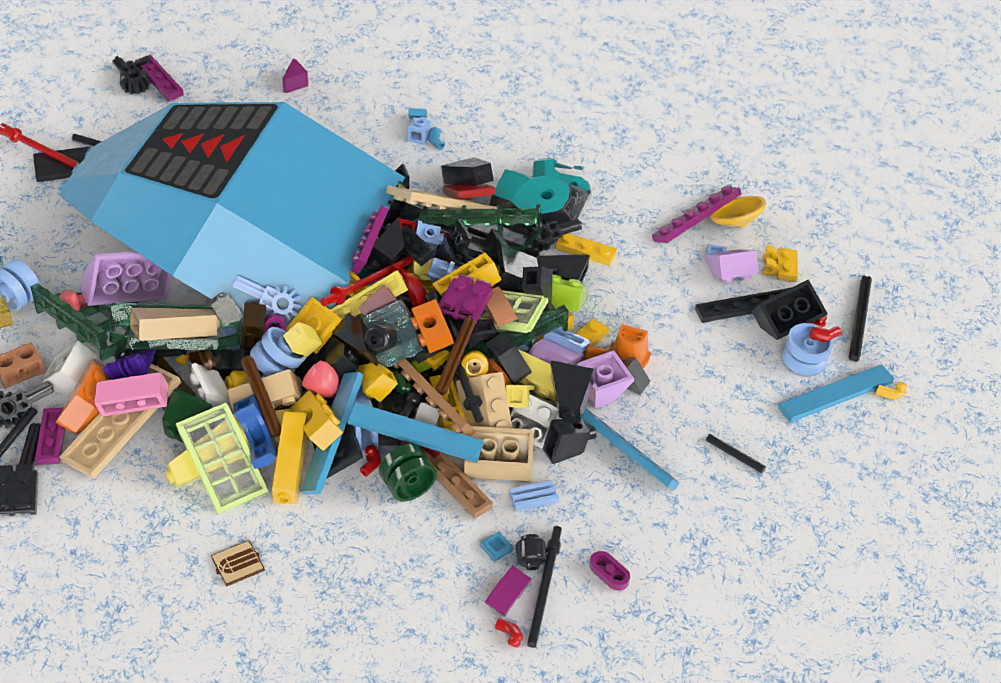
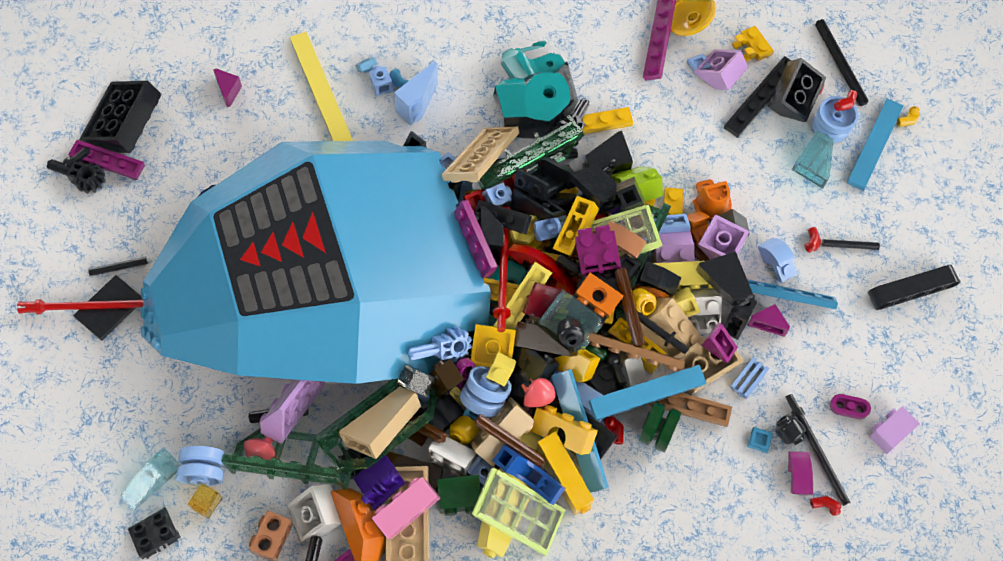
camera: 35 degrees left, 20 degrees up
black slope [441,157,494,185] -> none
red tile [443,183,495,199] -> none
none -> black slope [79,81,162,153]
none -> light yellow tile [290,32,353,141]
none -> light blue slope [394,61,438,126]
none -> magenta slope [701,323,738,363]
none -> magenta slope [747,304,790,337]
none -> light blue brick [758,237,797,282]
none -> clear light blue slope [792,131,834,189]
none -> red arm [804,227,821,253]
none -> black beam [867,265,961,310]
none -> lavender brick [869,406,920,454]

